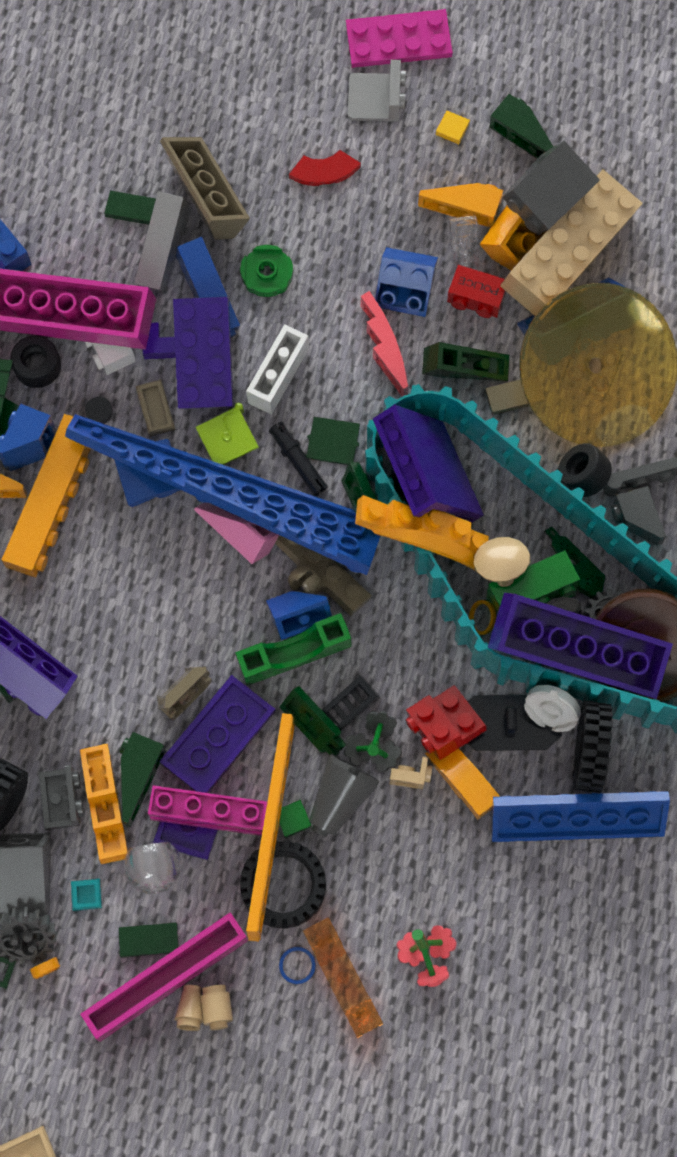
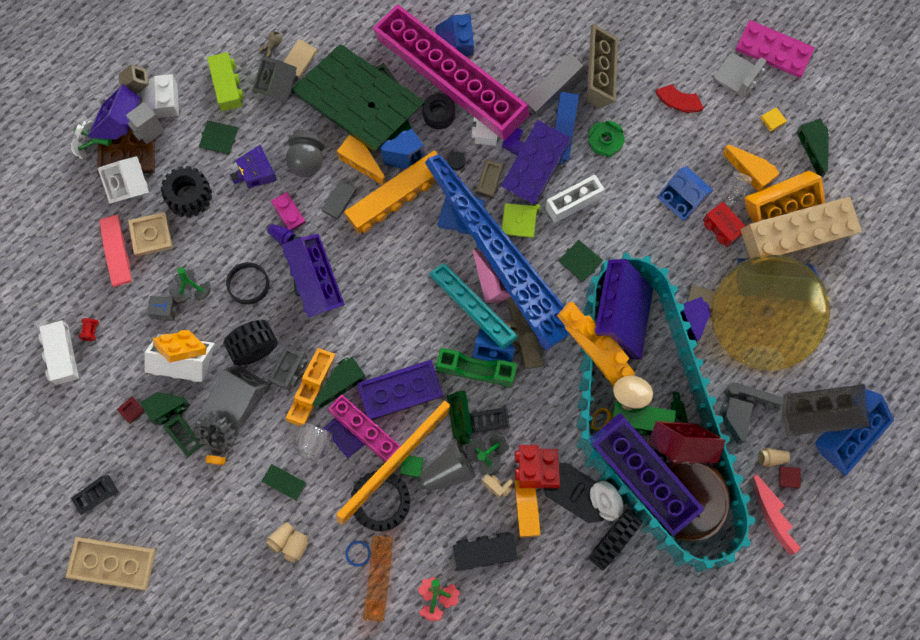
camera: 30 degrees right, 0 degrees up
teal tile [71,879,102,911] -> none
dark pink brick [80,912,248,1042] -> none
dark green tile [104,190,156,225] -> none
dark tan slope [157,667,212,720] -> none
black pin [269,422,328,496] -> none
dark green plate [341,462,377,513] -> none
coral slope [361,291,408,396] -> none
dark green slope [422,342,510,381] -> none
blue plate [491,791,670,842] -> none
dark grey slope [502,140,600,235] -> none
black tyre [558,443,612,497] -> none
none -> teal tile [429,263,517,350]
none -> black brick [453,532,518,571]
none -> dark red brick [648,421,726,465]
none -> dark purple slope [681,297,710,342]

